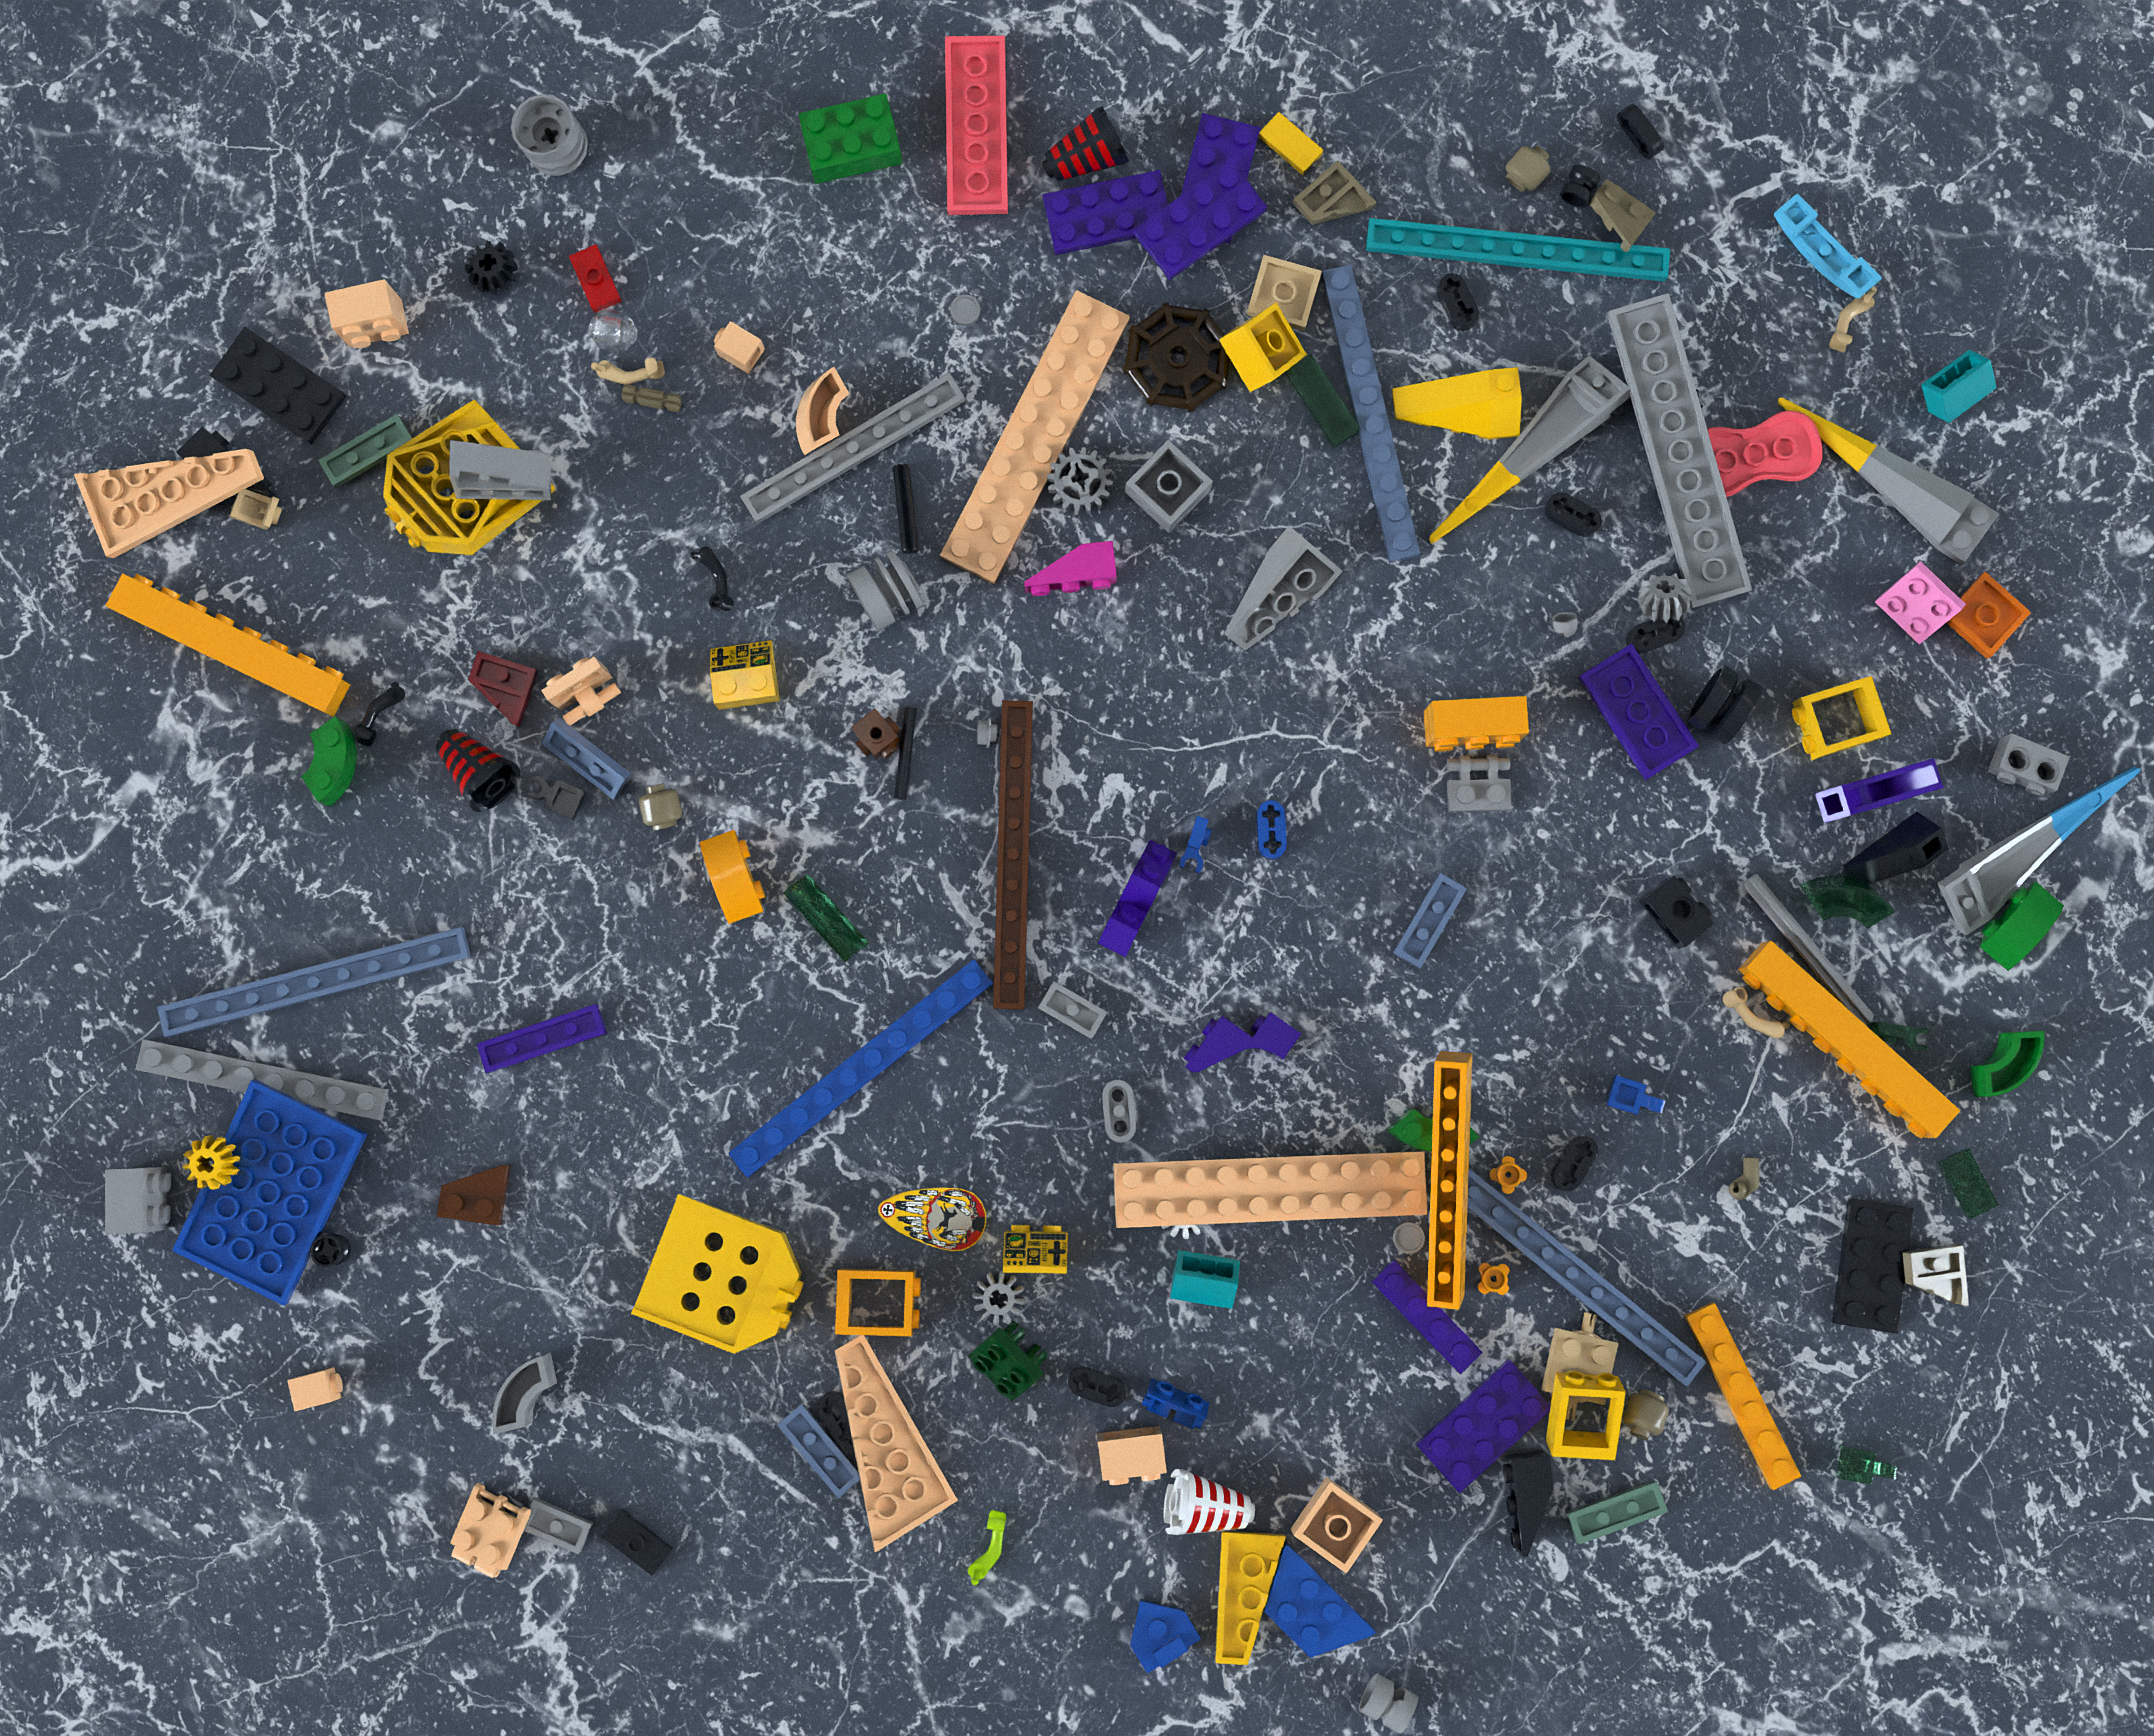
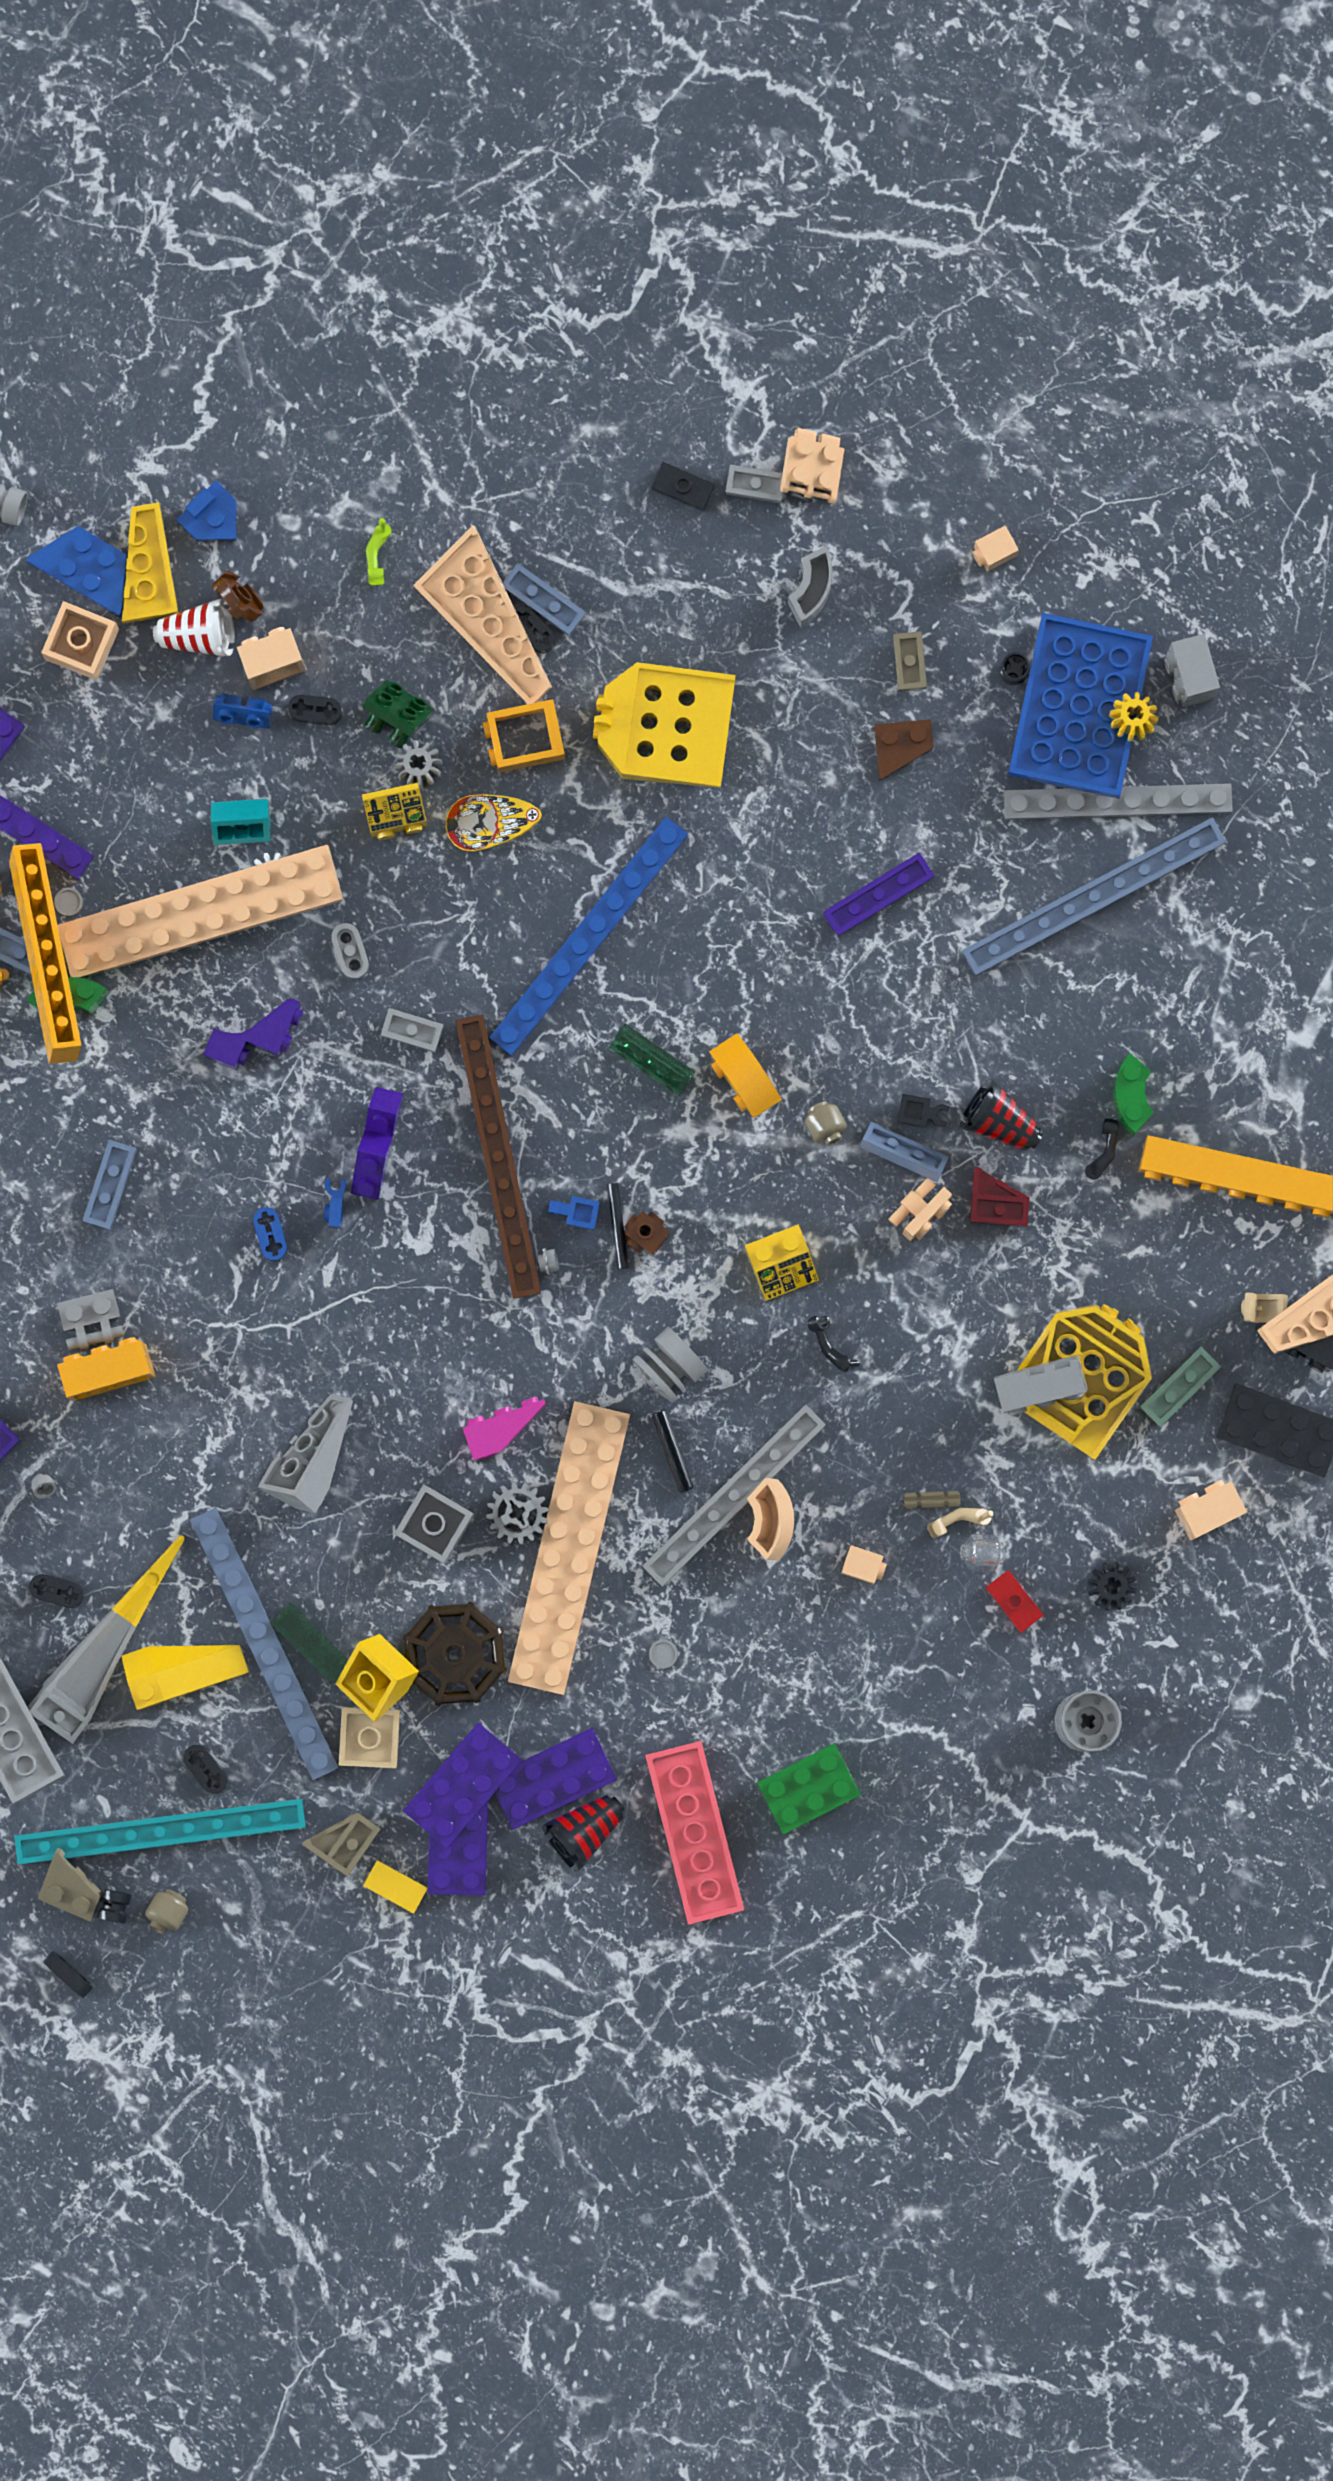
camera: 170 degrees right, 0 degrees up
none -> reddish brown plate [212,571,264,622]
none -> blue plate [548,1196,600,1231]
none -> dark tan plate [893,631,927,692]

